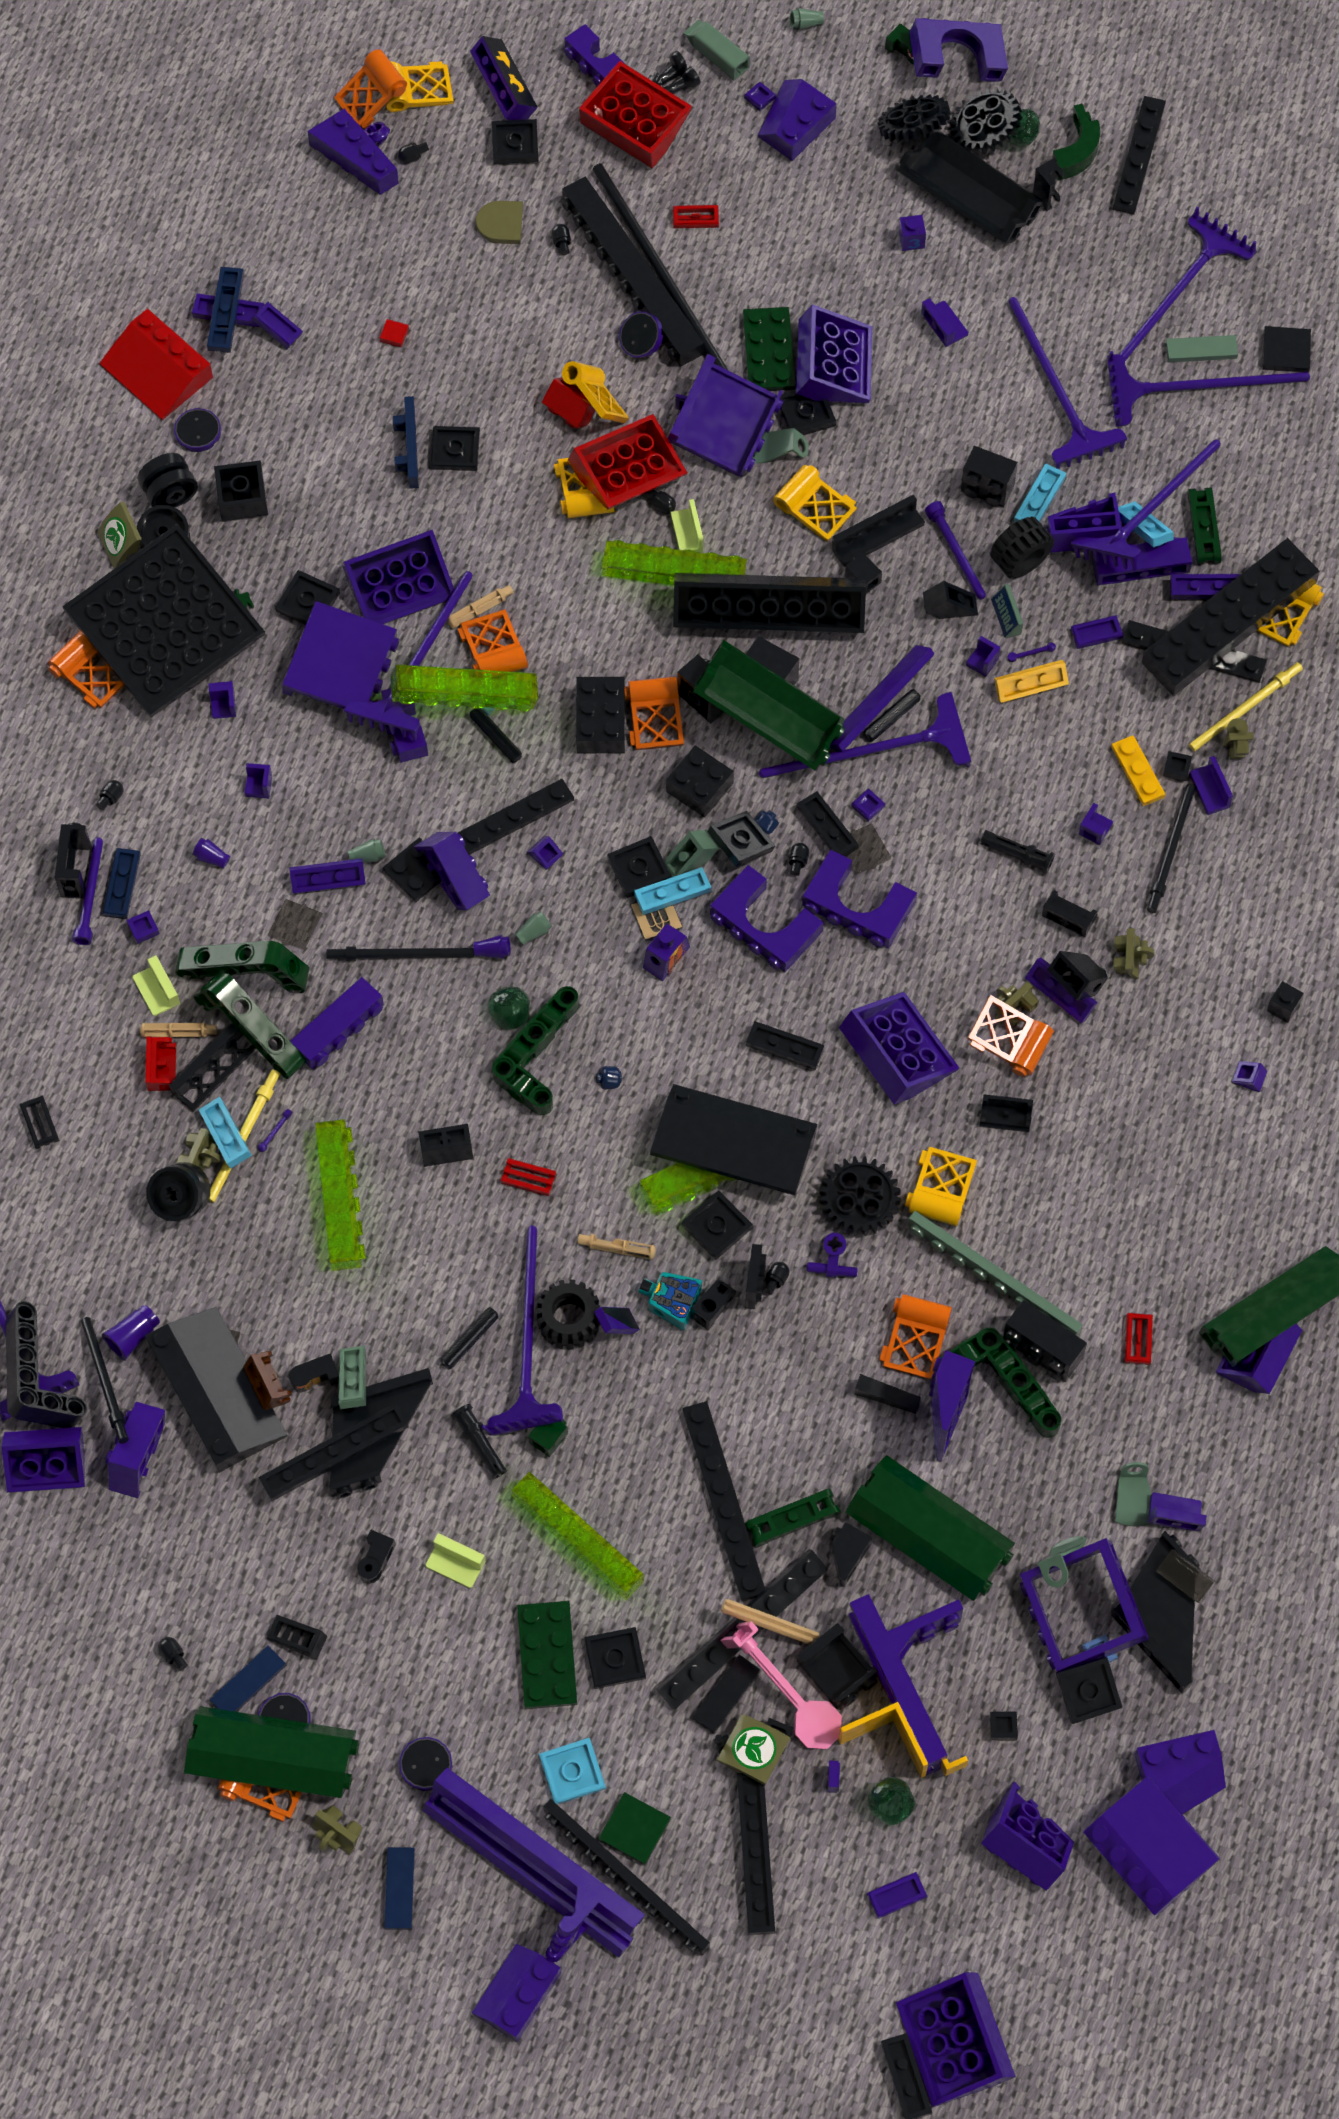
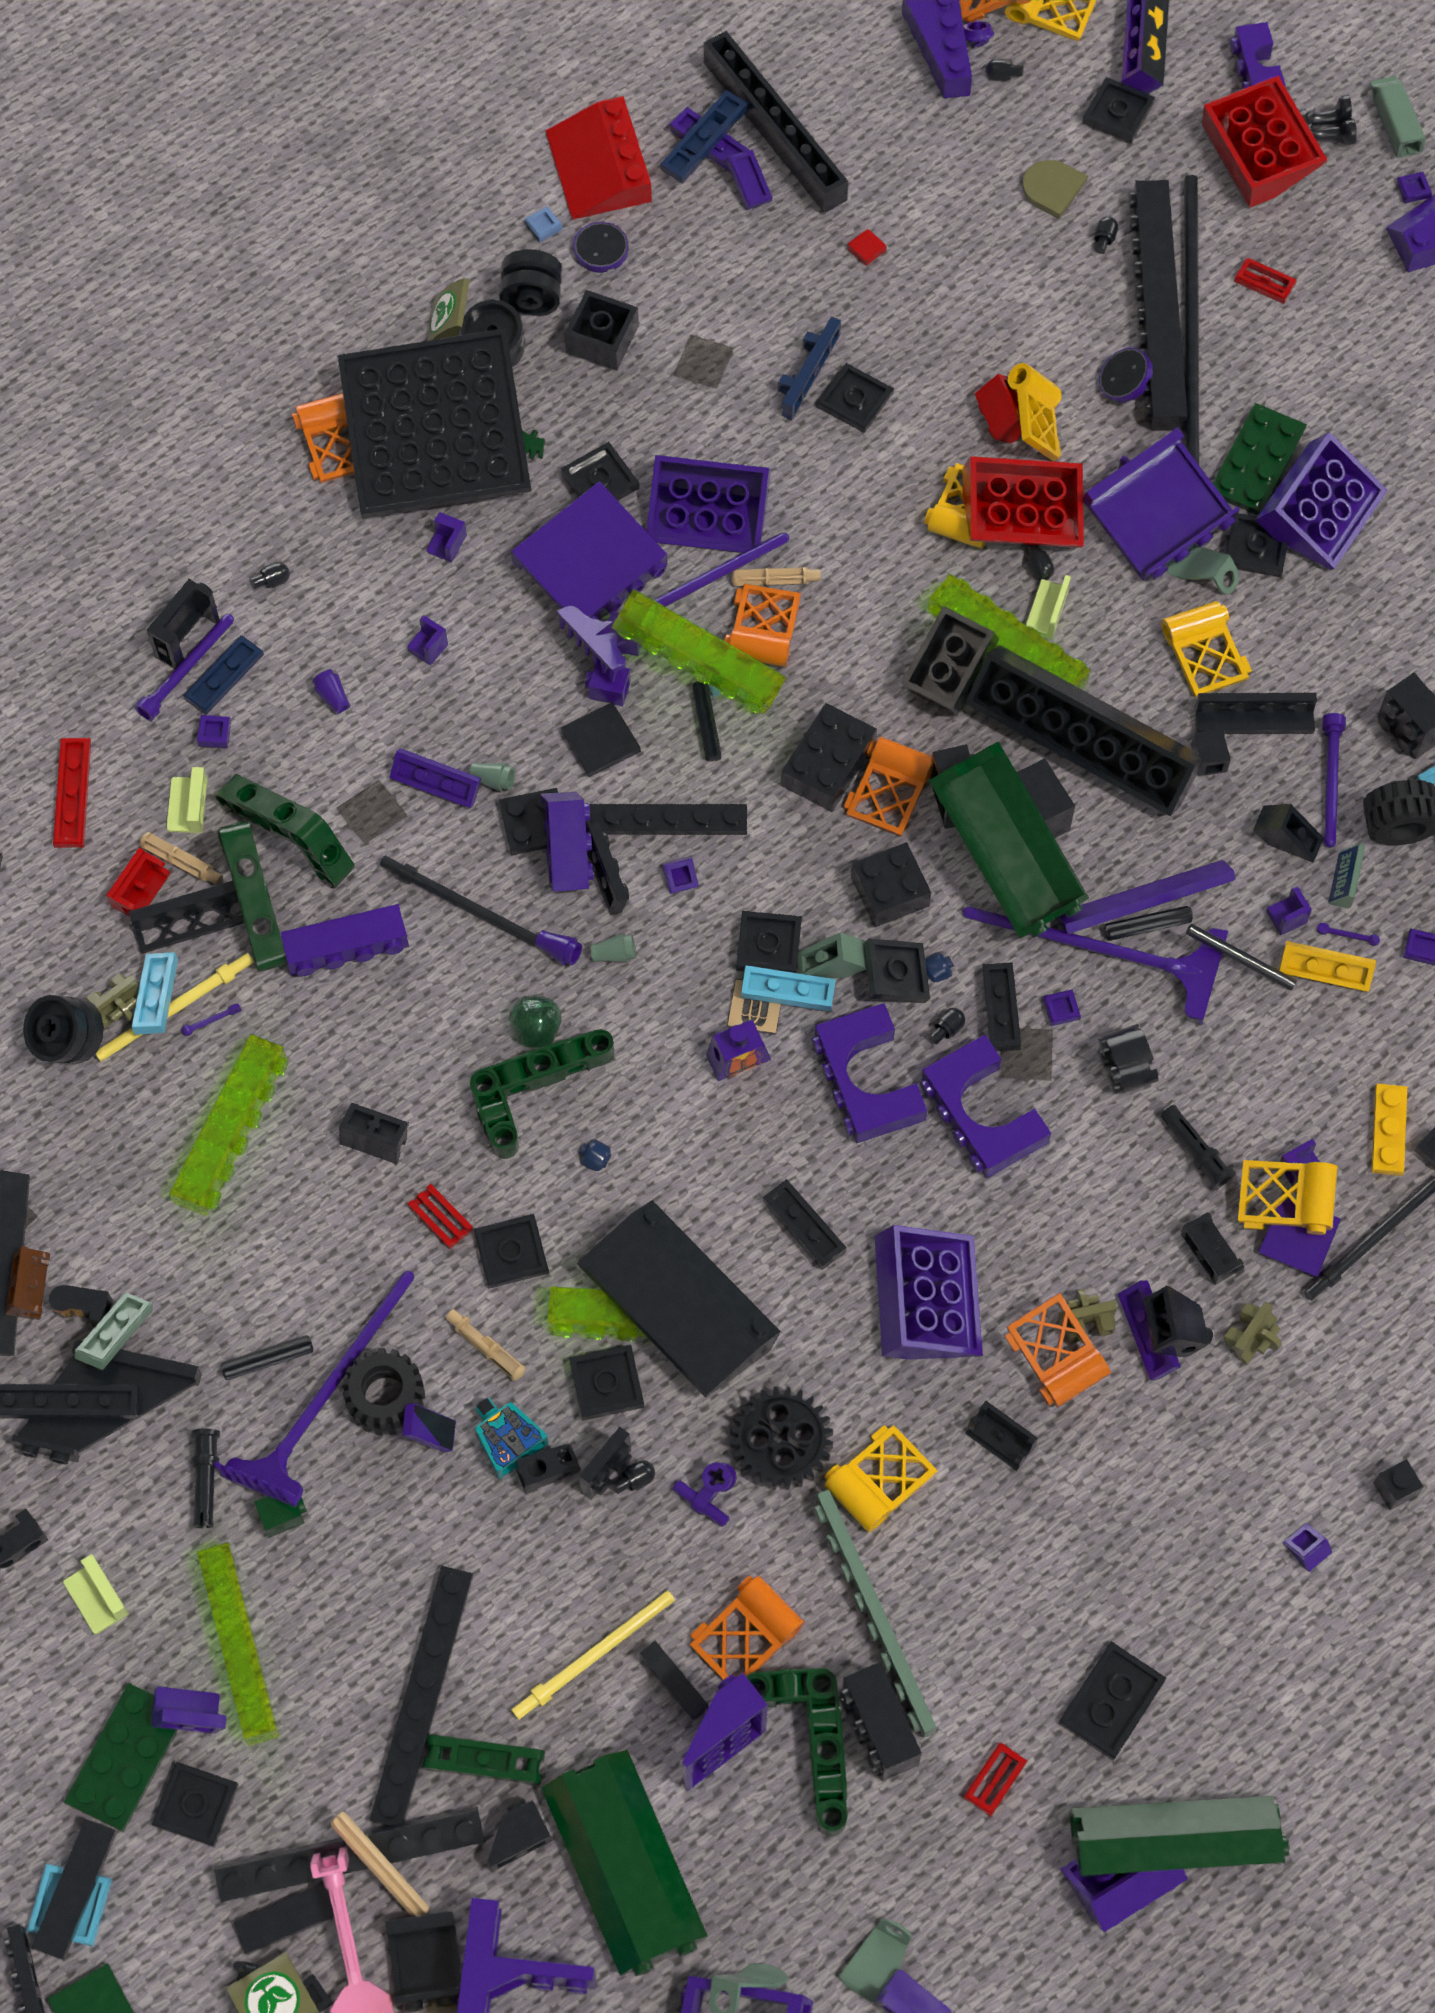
camera: 30 degrees right, 0 degrees up
none -> black tile [31,1819,117,1961]
none -> red tile [53,738,91,848]
none -> dark purple panel [152,1687,227,1734]
none -> black tile [474,1214,549,1289]
none -> light yellow bar [511,1590,675,1720]
none -> medium blue tile [524,206,563,242]
none -> black tile [561,702,641,777]
none -> black plate [586,822,629,915]
none -> clear smoke piece [674,335,734,389]
none -> black brick [704,31,848,213]
none -> black brick [901,606,999,716]
none -> black tile [1058,1641,1167,1761]
none -> black brick [1098,1024,1159,1094]
none -> black bar [1186,923,1297,990]
none -> yellow piece [1238,1160,1338,1235]
none -> dark purple slope [1259,1198,1341,1277]

